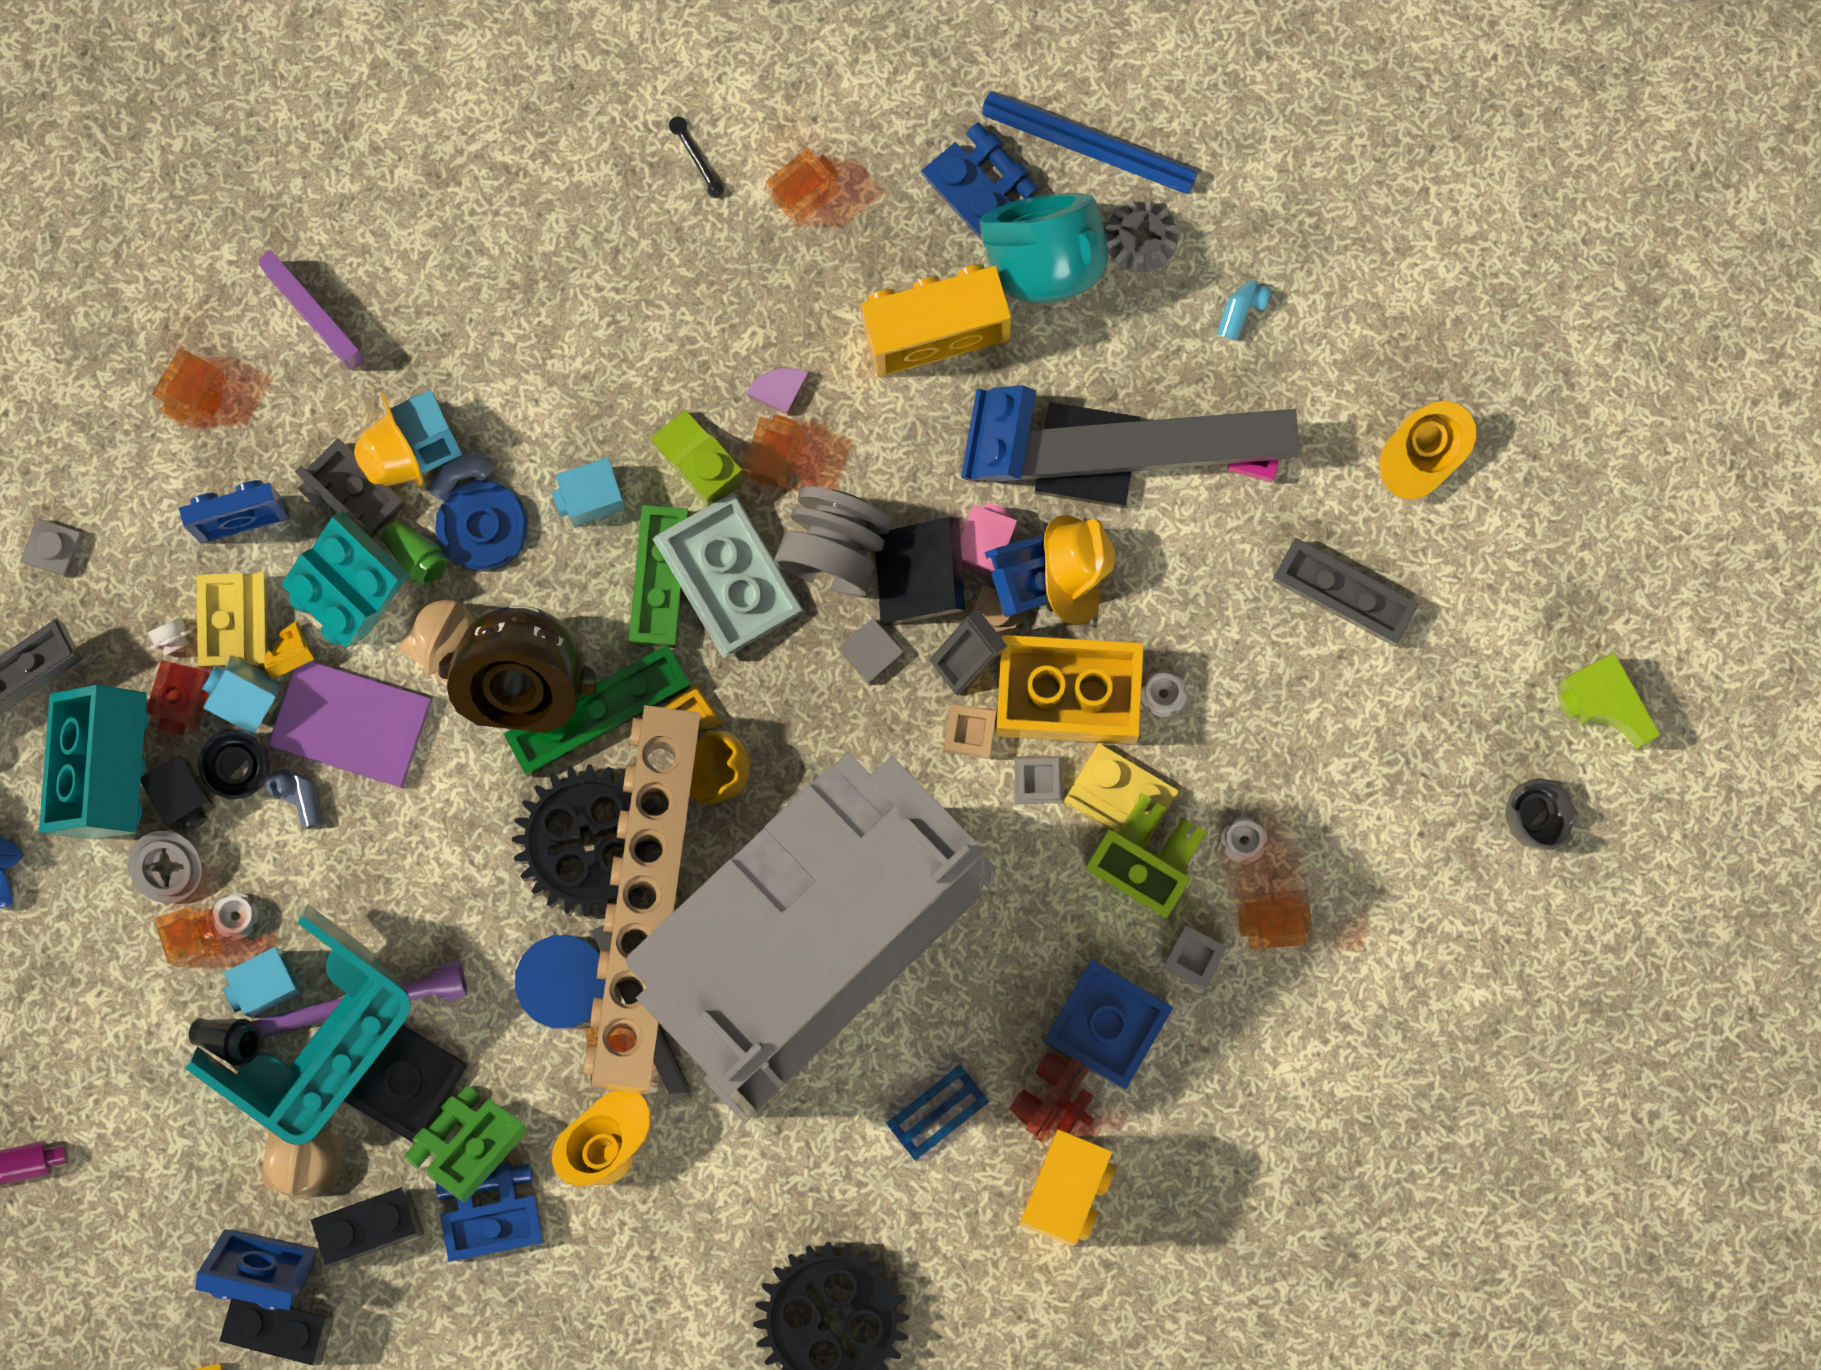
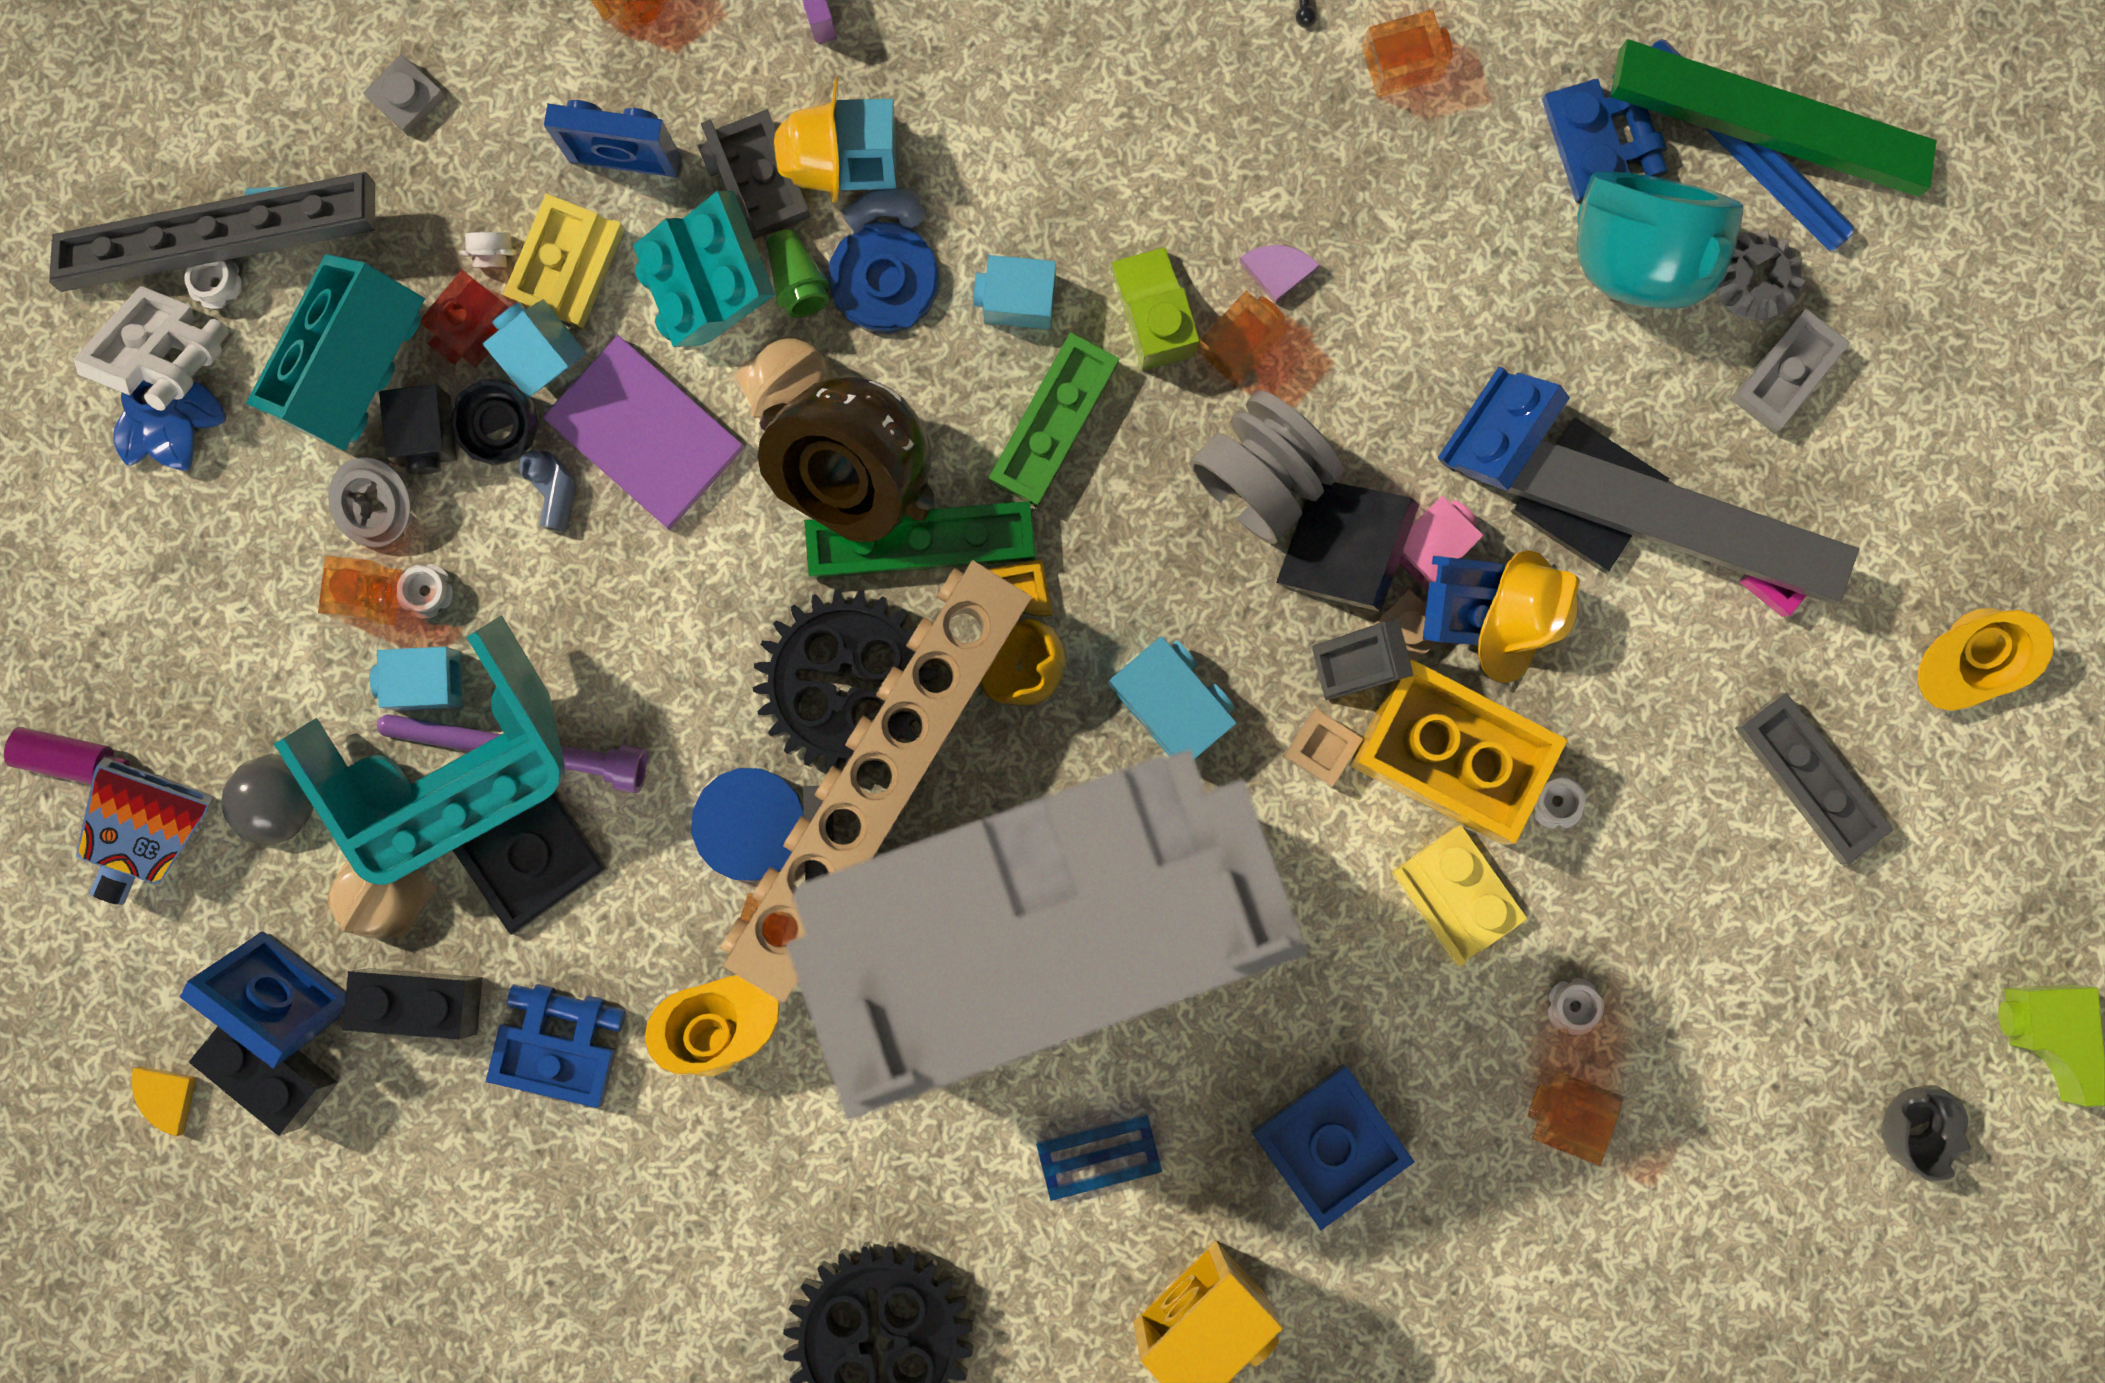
camera: 20 degrees right, 5 degrees up
black cone [189,1018,261,1066] -> none
yellow tile [264,621,314,680] -> none
bright green plate [404,1085,527,1203] -> none
light aqua tile [653,492,805,659] -> none
light grey tile [838,618,904,685] -> none
yellow brick [861,264,1011,377] -> none
clear red hips [1010,1052,1095,1142] -> none
light grey tile [1014,756,1063,804] -> none
lime brick [1085,793,1208,919] -> none
light grey plate [1163,925,1227,990] -> none
medium azure arm [1216,281,1272,340] -> none
none -> torso [76,757,213,905]
none -> dark grey hair [222,753,313,846]
none -> medium azure brick [1108,636,1236,759]
none -> green tile [1610,39,1937,197]
none -> light grey plate [1730,308,1850,433]

